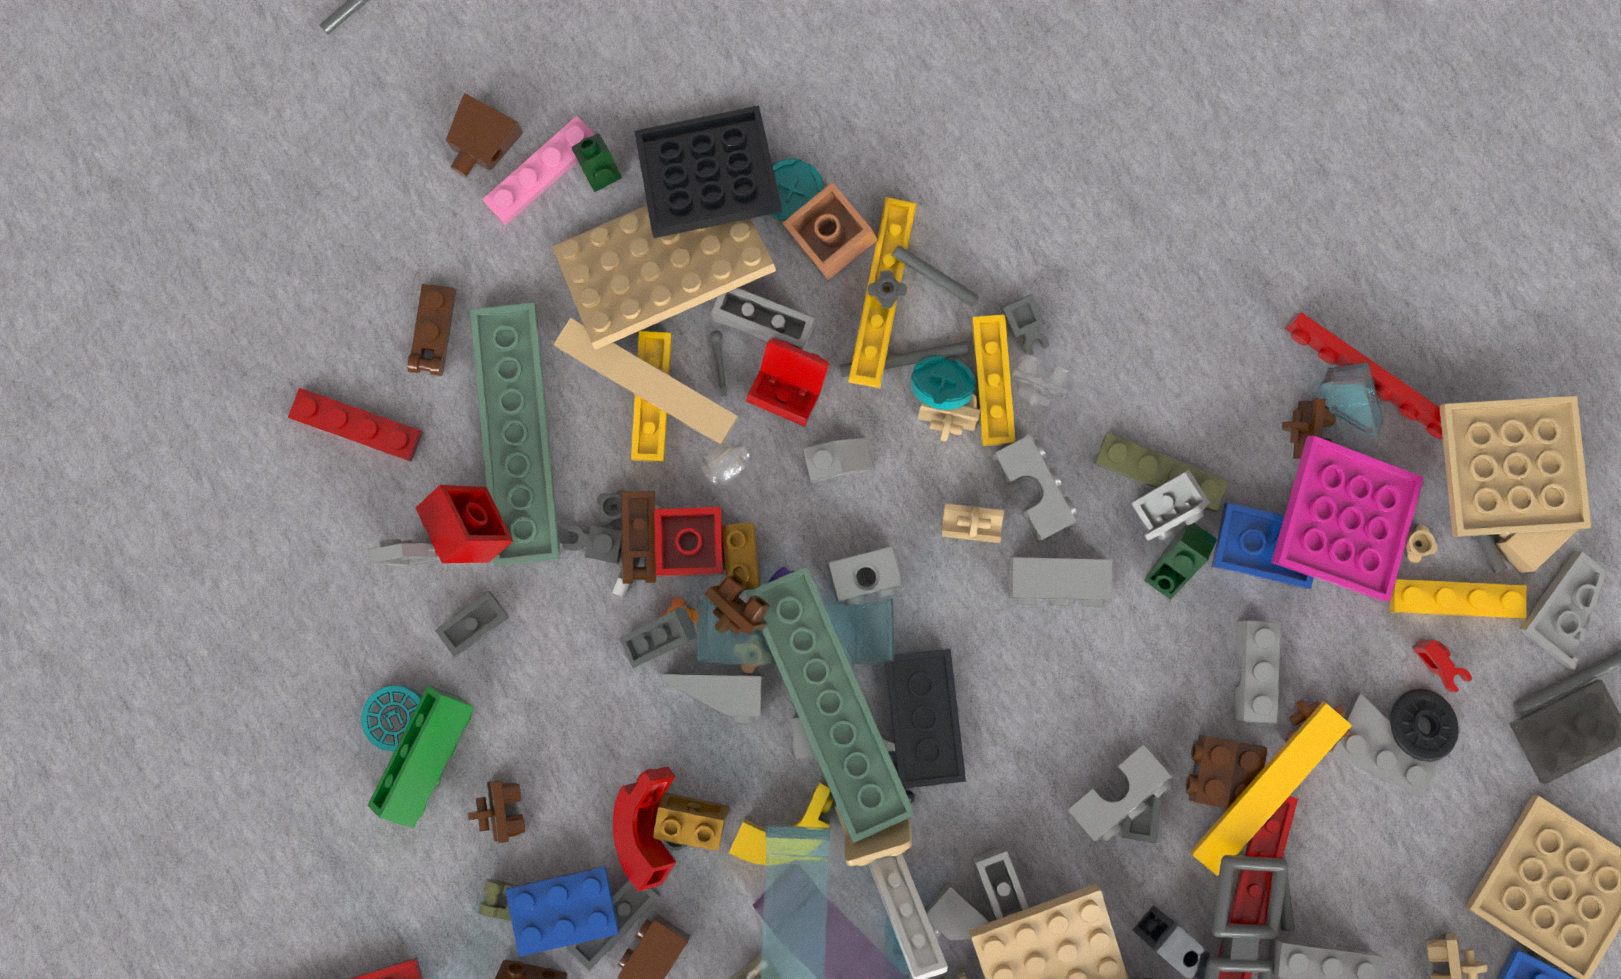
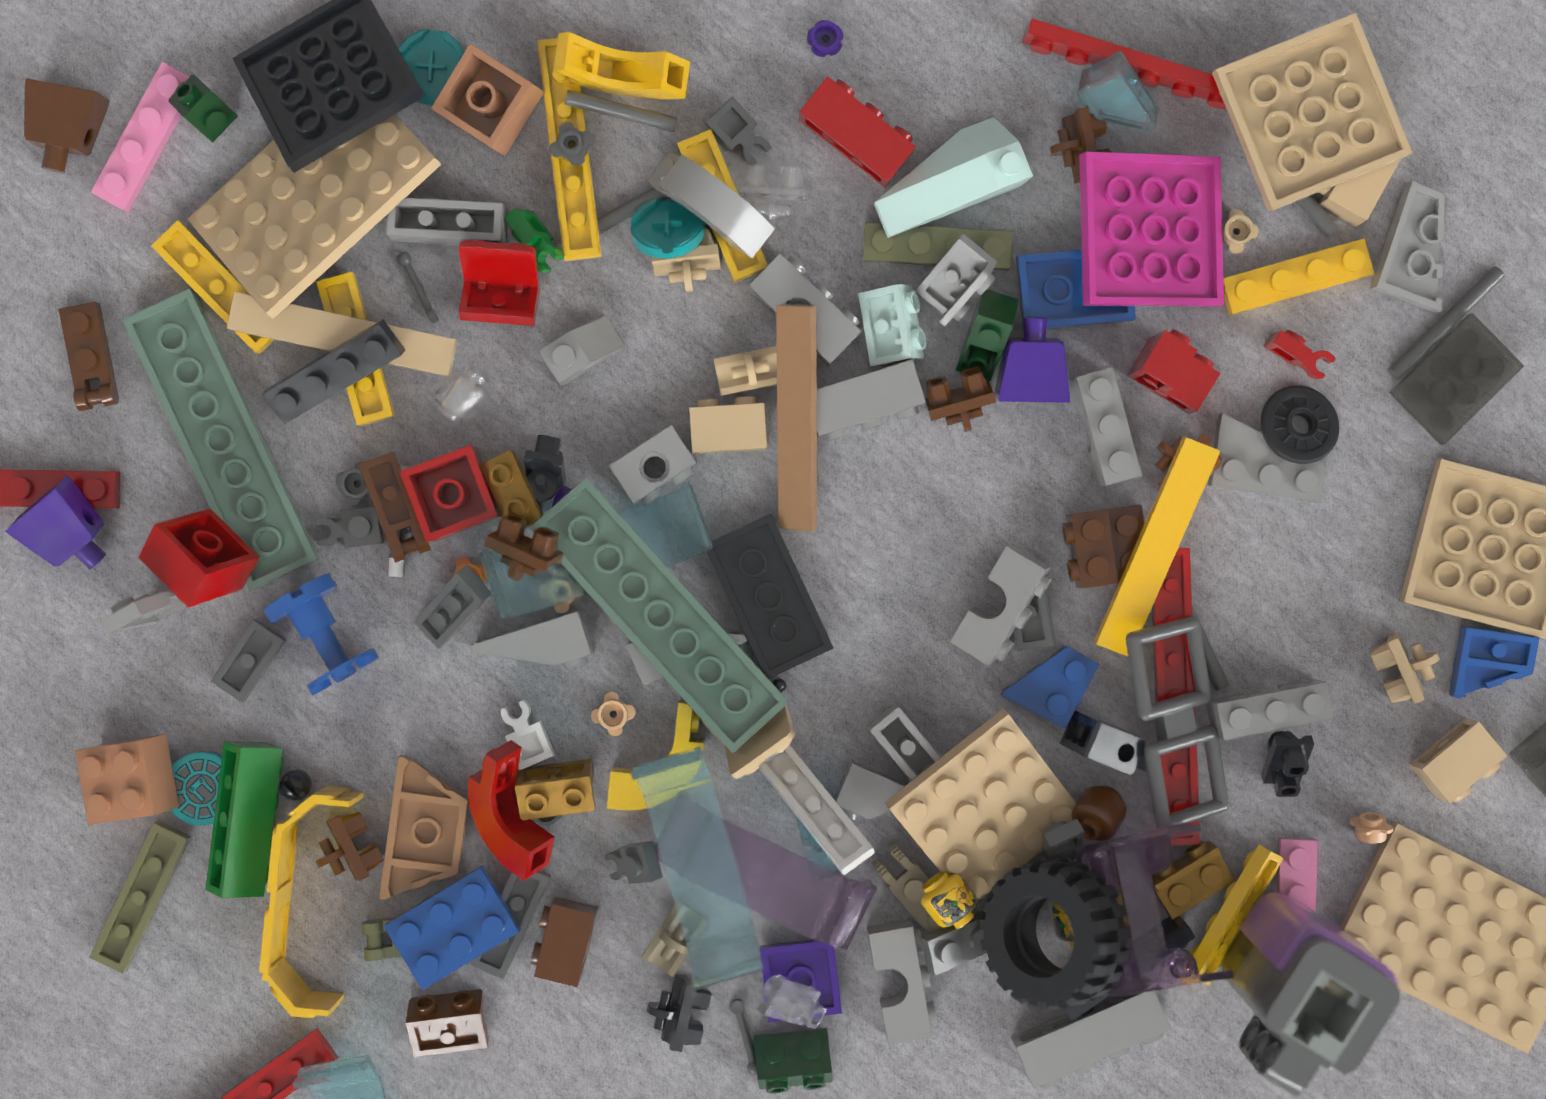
camera: 20 degrees left, 5 degrees up
none -> dark purple torso [5,475,106,570]
none -> nougat brick [75,734,179,825]
none -> olive plate [89,821,192,974]
none -> yellow plate [151,220,274,355]
none -> yellow windscreen [259,785,364,1018]
none -> black plate [262,319,406,425]
none -> blue piece [264,574,379,696]
none -> black hinge [280,769,312,800]
none -> medium nougat wing [379,755,469,900]
none -> white plate [501,699,555,770]
none -> green plate [505,208,564,273]
none -> black hips [523,435,566,502]
none -> yellow arch [553,32,690,100]
none -> light nougat plate [591,692,636,736]
none -> dark grey plate [605,841,663,884]
none -> light grey arch [647,152,775,258]
none -> tan brick [689,397,767,454]
none -> medium nougat tile [776,304,817,532]
none -> red brick [799,76,916,188]
none -> dark purple plate [807,20,843,57]
none -> light aqua bracket [858,284,926,367]
none -> light aqua wedge [873,117,1033,238]
none -> reddish brown hips [925,366,996,432]
none -> dark purple torso [994,316,1070,403]
none -> blue wing [1001,646,1100,729]
none -> red brick [1126,329,1221,414]

